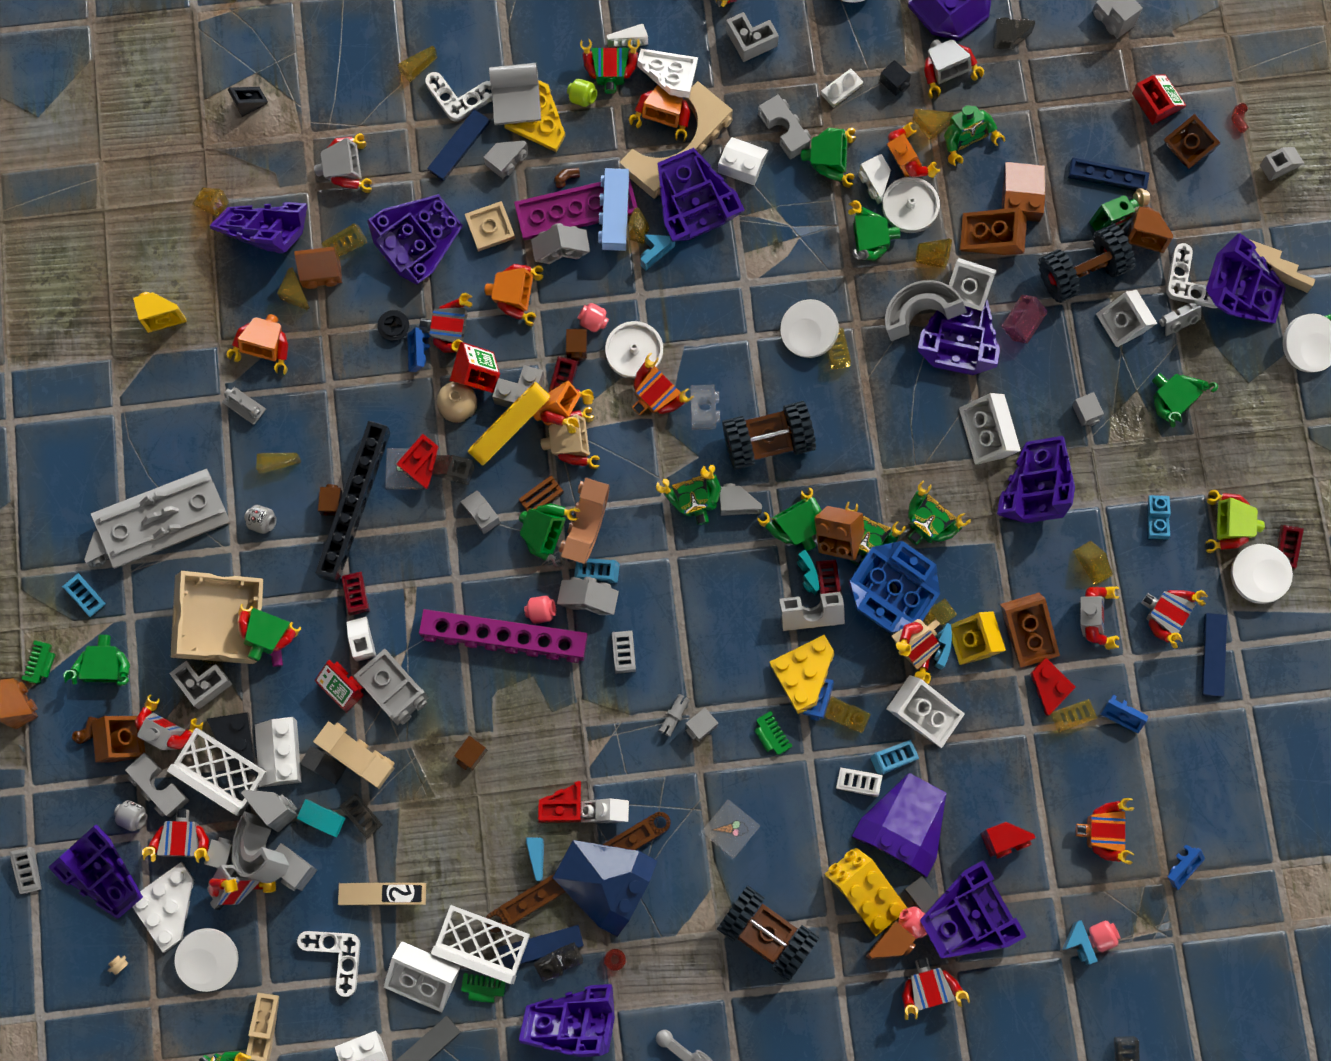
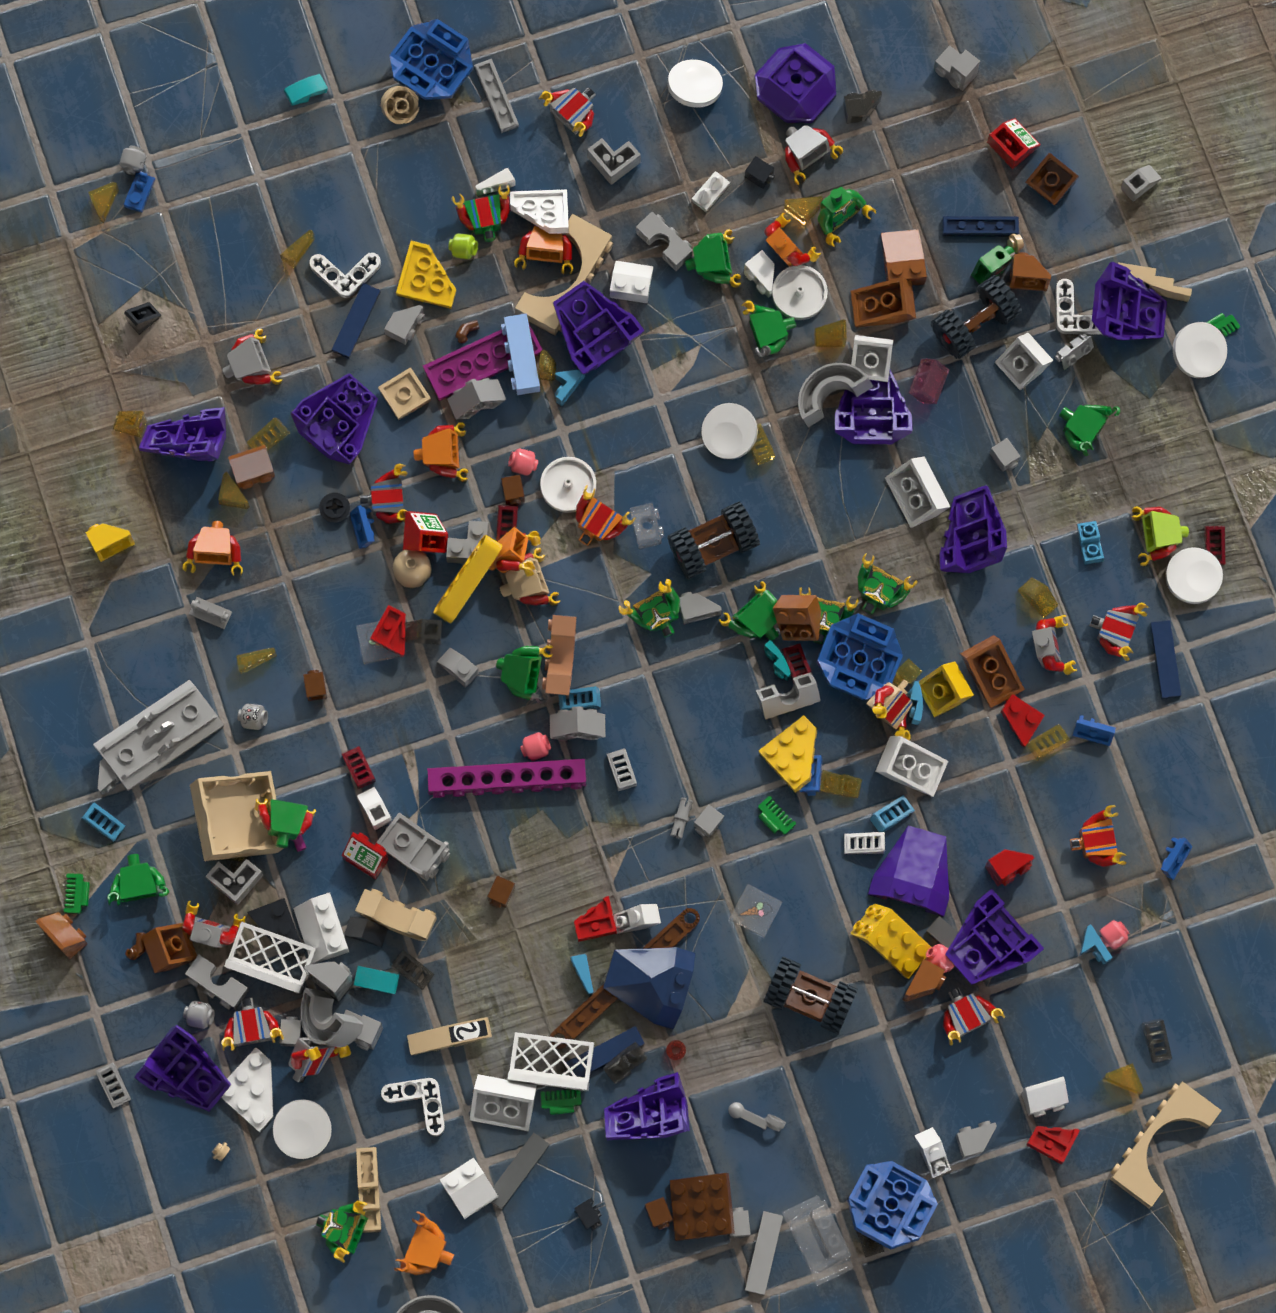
camera: 15 degrees left, 0 degrees up
black brick [315,421,391,584] -> none
light grey door [489,63,541,125] -> none
dark orange tile [519,475,564,512] -> none
clear red arm [1231,103,1249,133] -> none

